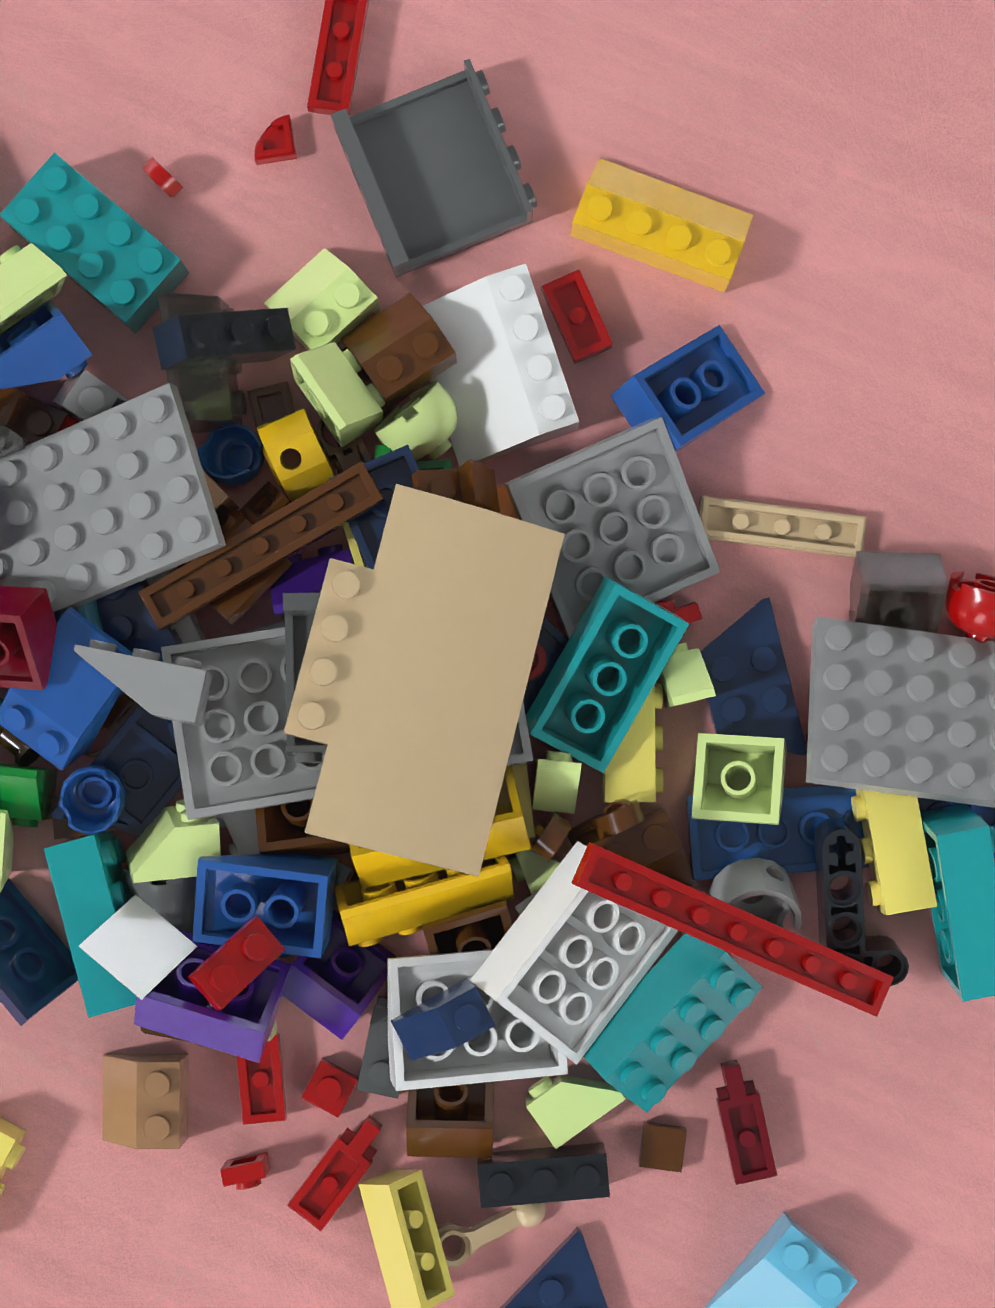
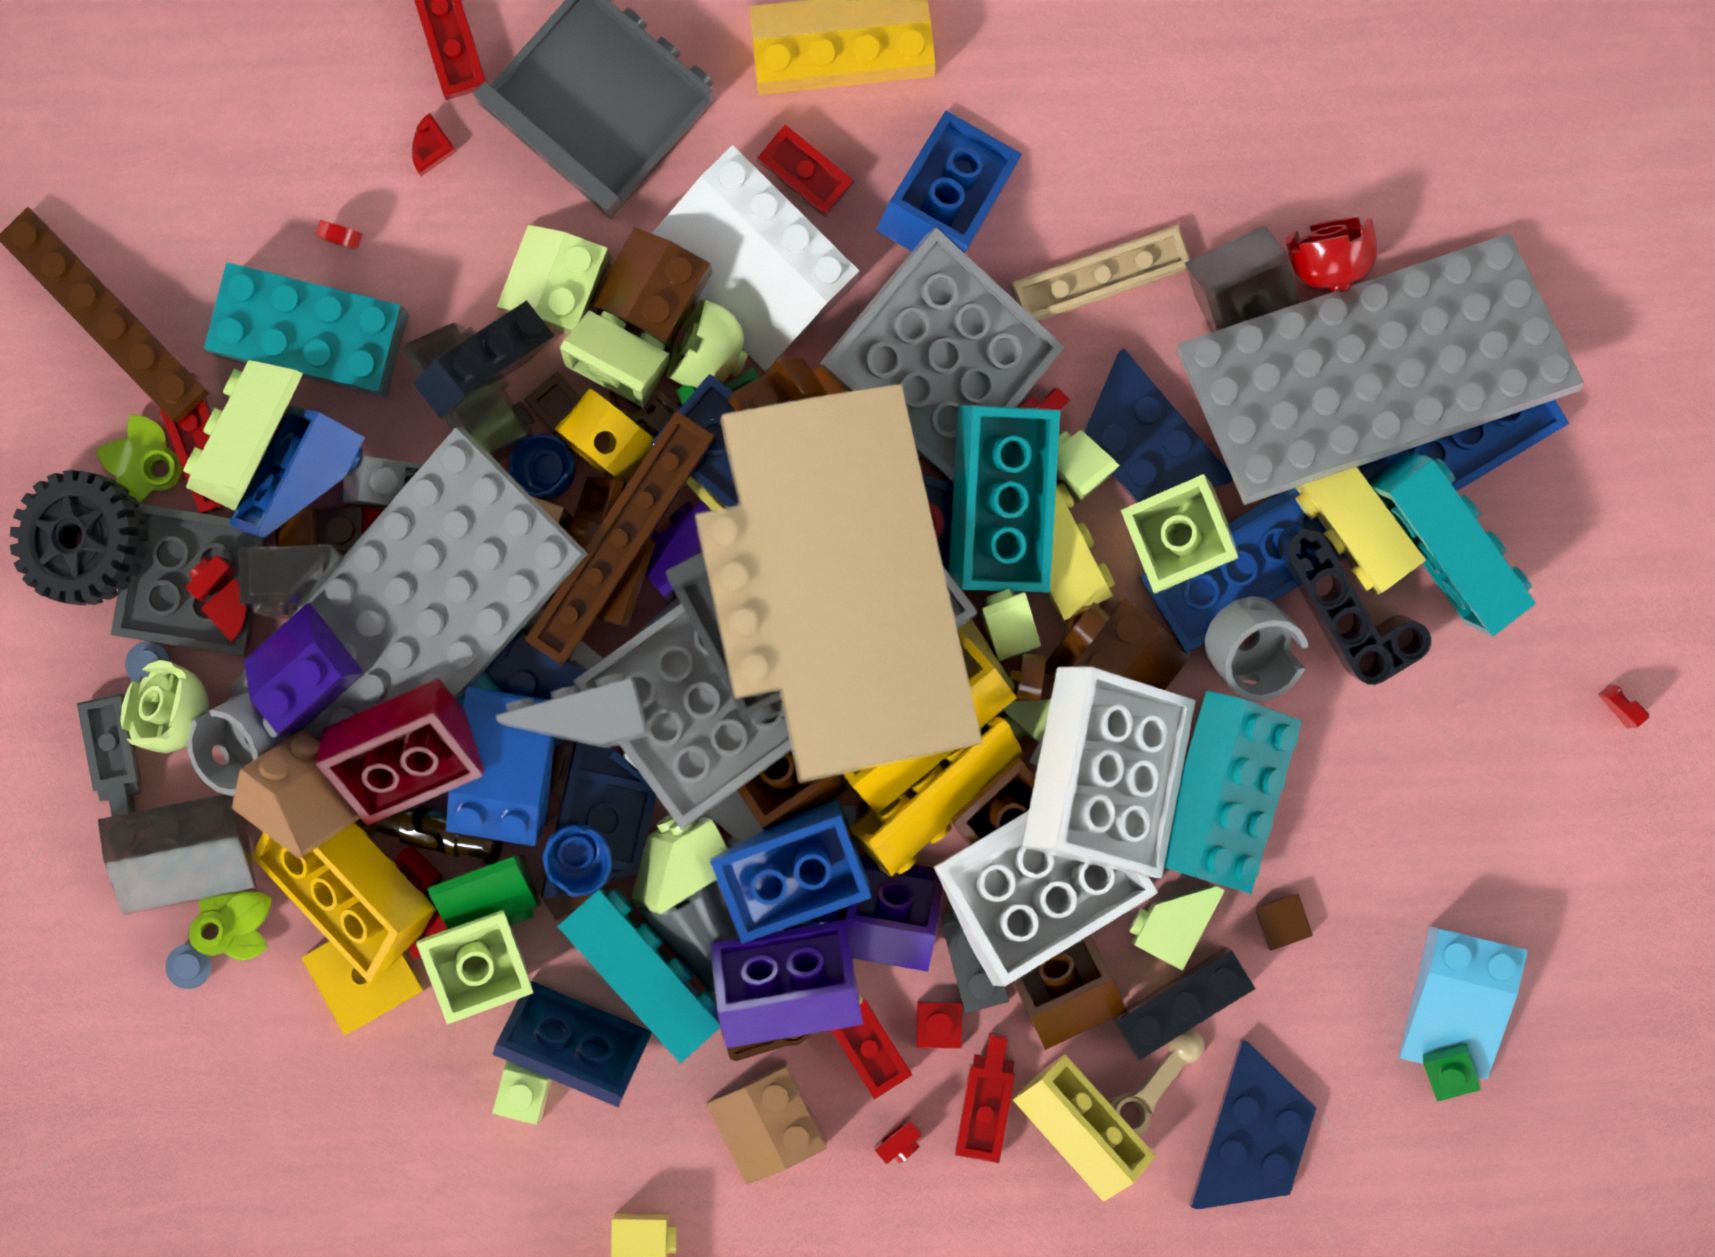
camera: 25 degrees left, 0 degrees up
white sticker [79,895,197,1000] -> none
red plate [188,916,286,1010] -> none
dark blue slope [390,978,496,1061] -> none
red plate [571,842,894,1017] -> none
dark red hinge [716,1060,777,1185] -> none

